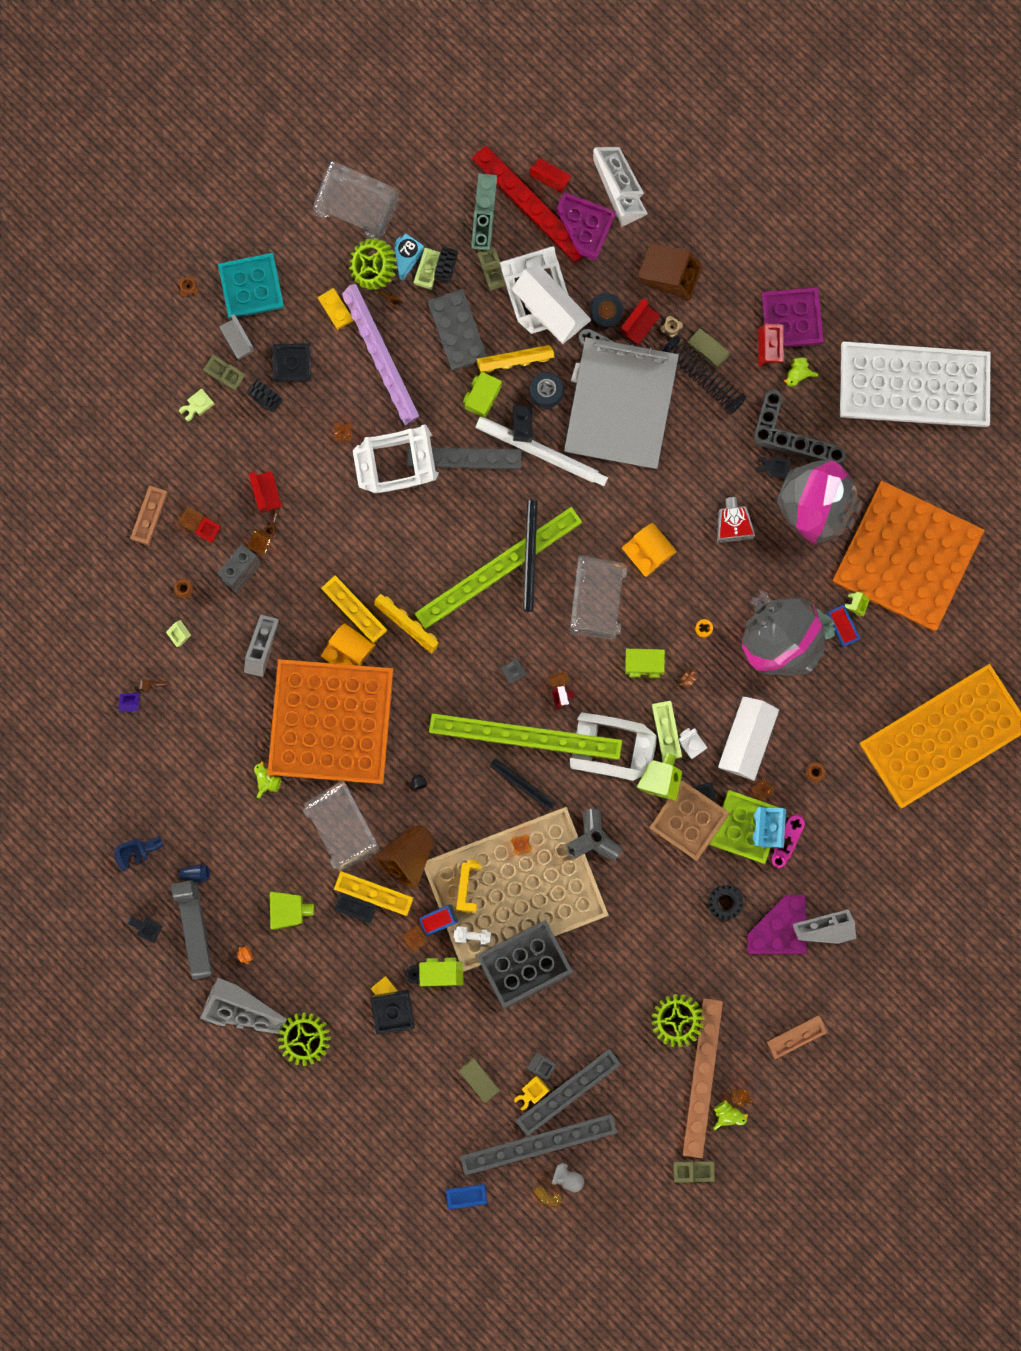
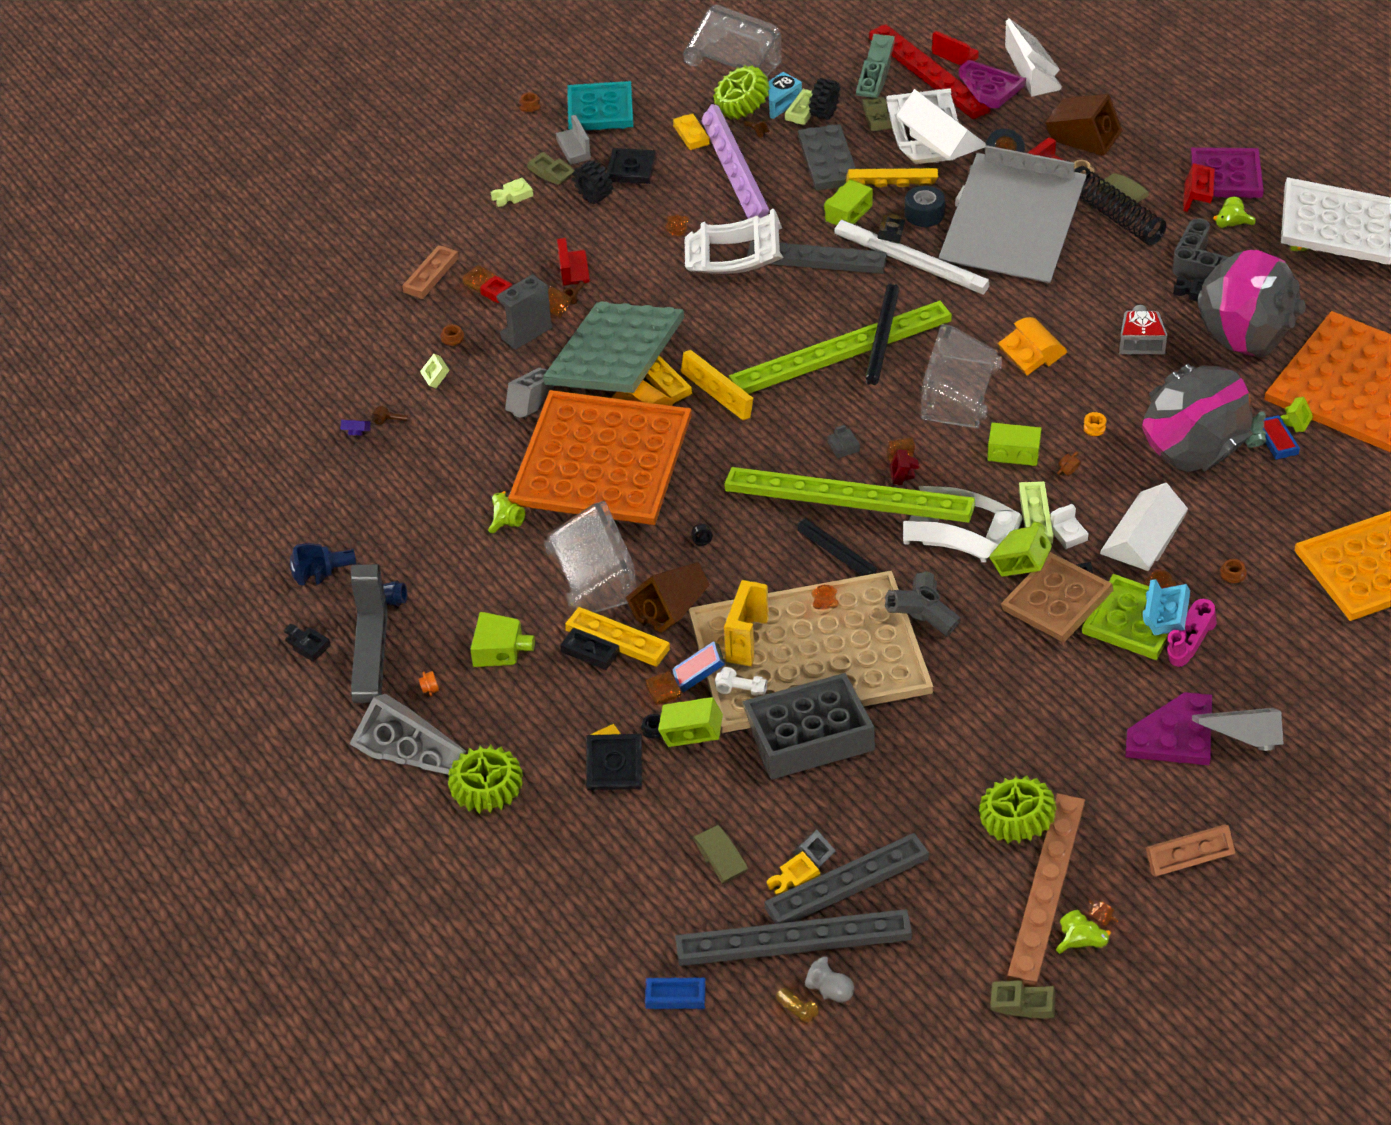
camera: 10 degrees right, 35 degrees down
black tyre [708,885,744,921] -> none
none -> sand green plate [543,301,684,393]

